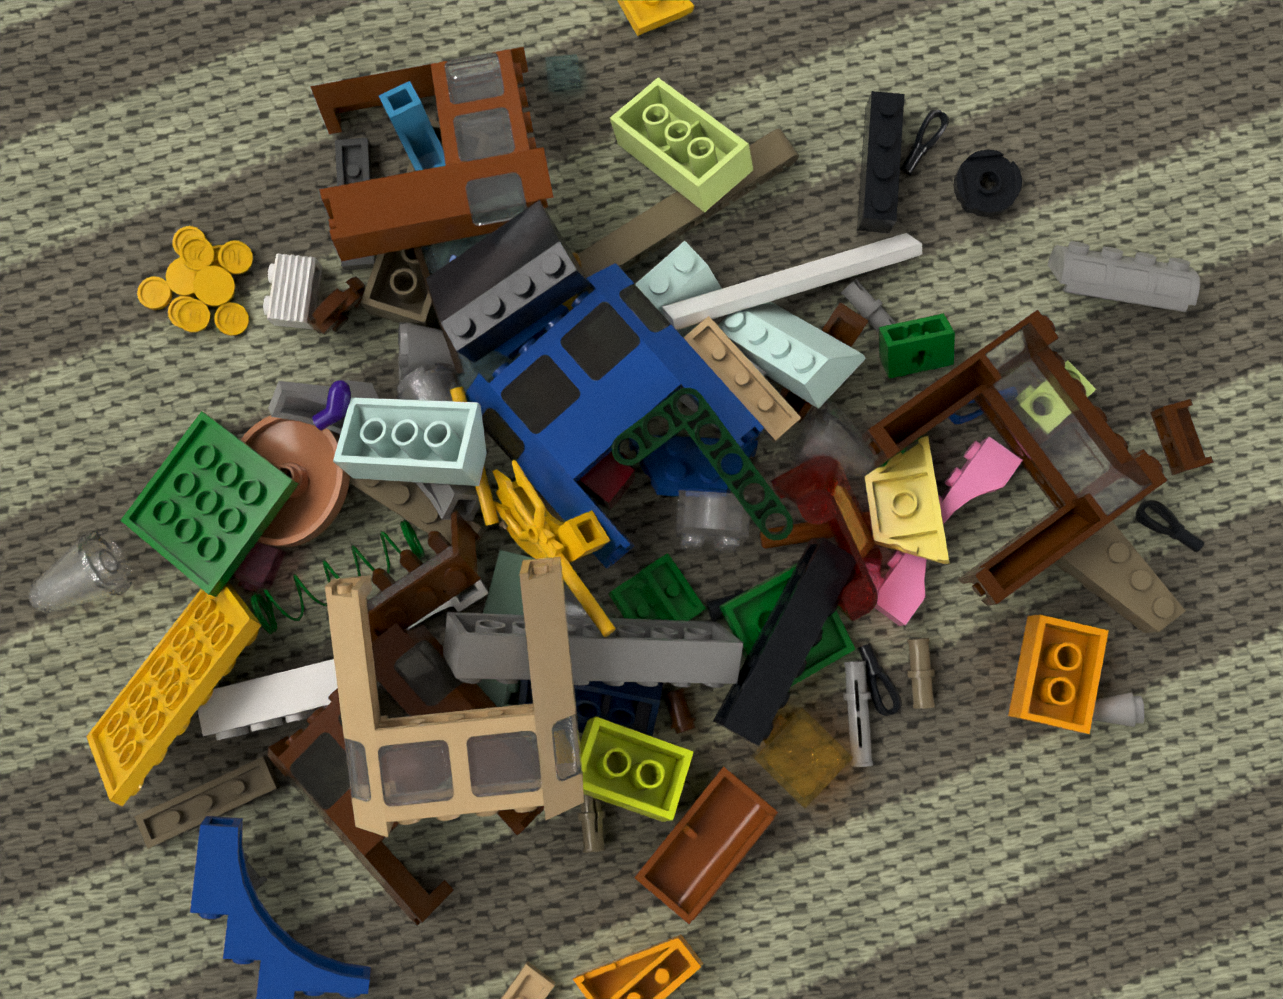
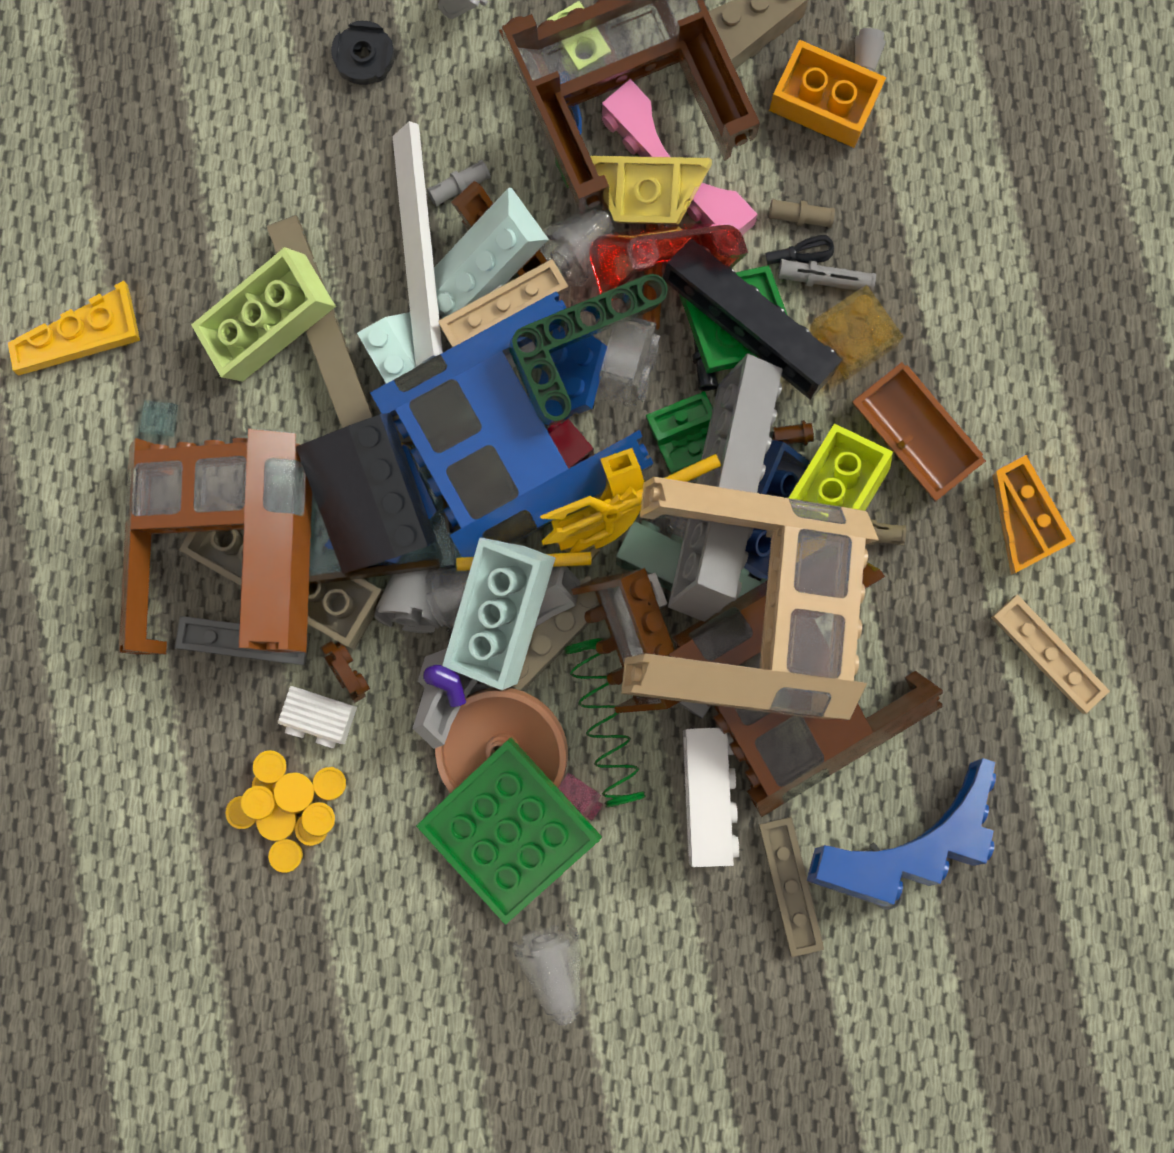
camera: 70 degrees left, 0 degrees up
yellow plate [86,581,262,807] -> none
dark azure arch [379,81,446,171] -> none
black brick [857,91,905,233] -> none
green brick [879,313,955,378] -> none
black piece [900,109,949,176] -> none

